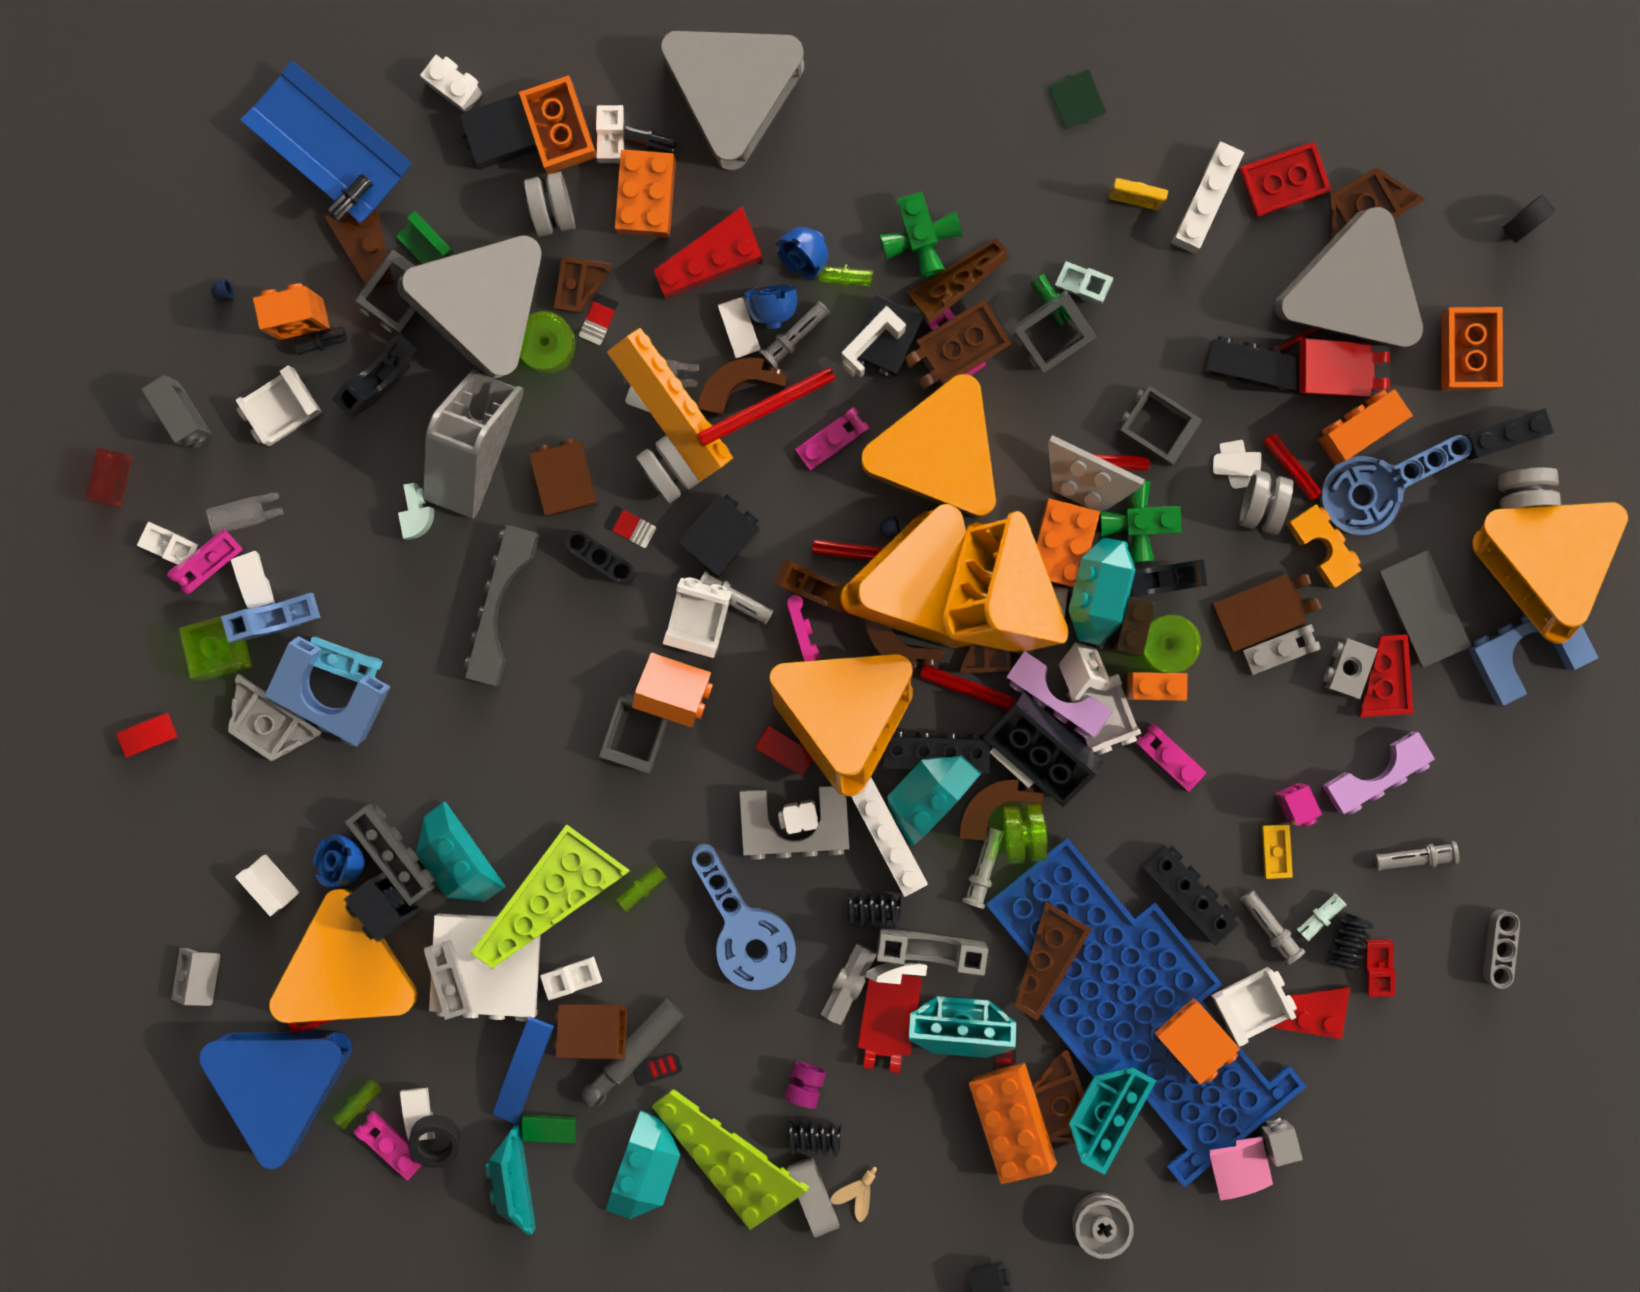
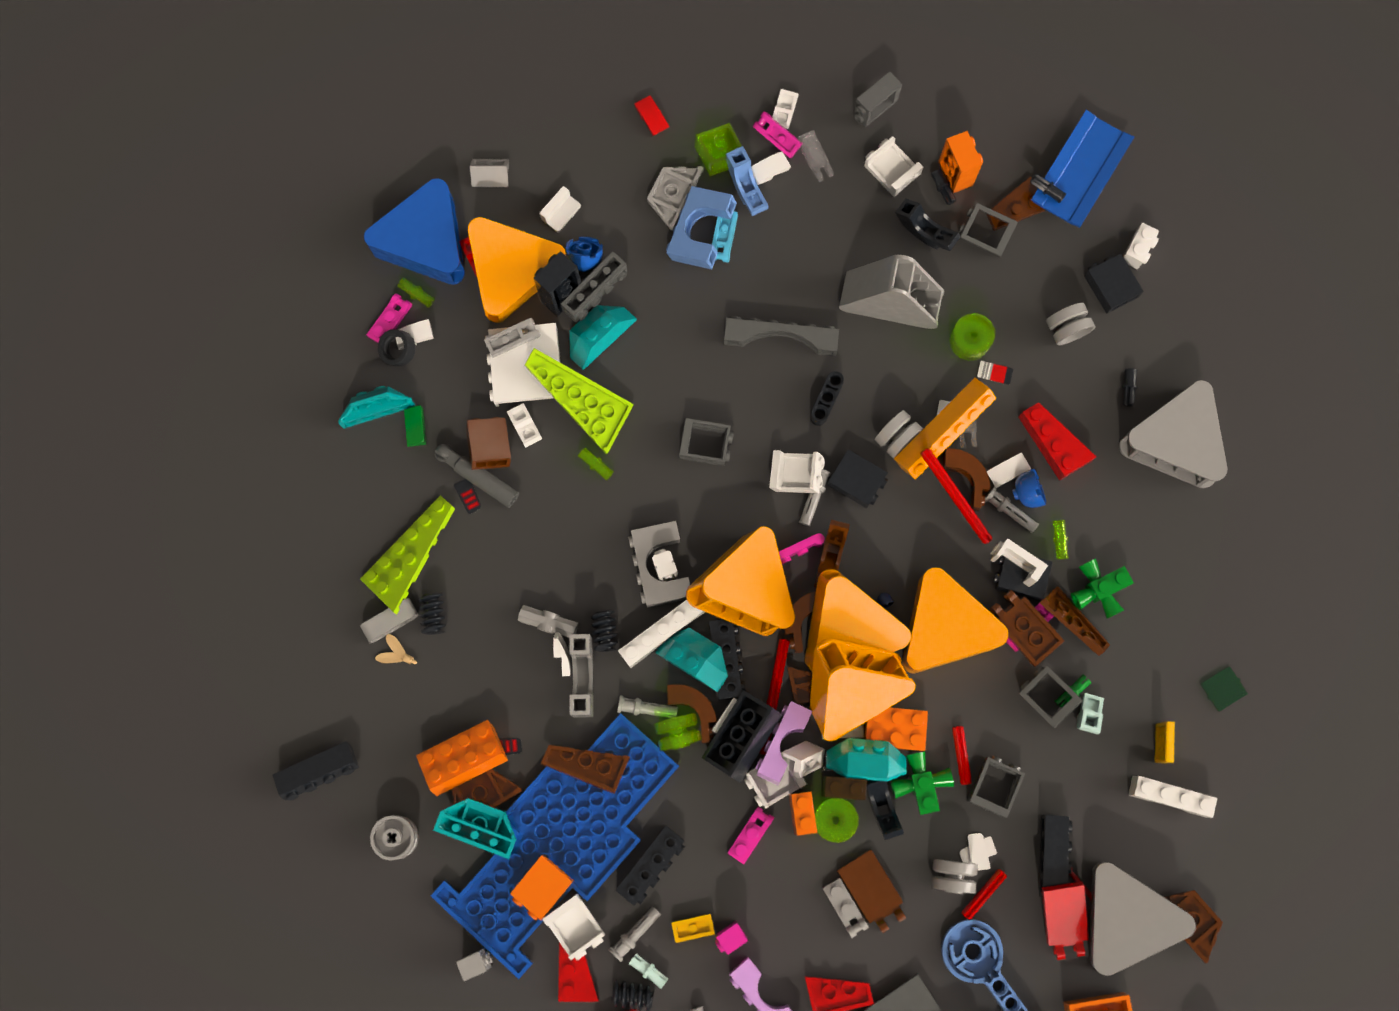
camera: 85 degrees right, 10 degrees down
clear red brick [86,447,133,507] -> none
dark blue hinge [211,279,234,301] -> none
green panel [397,211,455,264] -> none
light grey brick [397,236,541,378] -> none
light aqua brick [398,483,434,540] -> none
blue slope [492,1016,554,1124] -> none
orange brick [519,75,597,174] -> none
reddish brown brick [529,438,599,517] -> none
reddish brown wing [554,256,613,314] -> none
white slope [596,105,624,163] -> none
sticker [605,506,656,548] -> none
teal wedge [605,1110,680,1219] -> none
orange brick [615,150,676,238] -> none
brick [632,653,713,728] -> none
medium blue beam [692,844,796,990] -> none
red slope [755,725,813,777] -> none
blue cylinder [776,227,829,280] -> none
magenta wheel [784,1062,827,1109] -> none
dark pink plate [795,407,870,471] -> none
red axle [812,540,883,561] -> none
red tile [858,968,922,1074] -> none
teal wedge [909,996,1016,1058] -> none
light grey wing [1048,435,1145,511] -> none
bright pink slope [1210,1137,1273,1201] -> none
red tile [1239,141,1332,218] -> none
light orange arch [1286,504,1361,589] -> none
orange brick [1317,389,1413,465] -> none
light grey brick [1323,638,1378,699] -> none

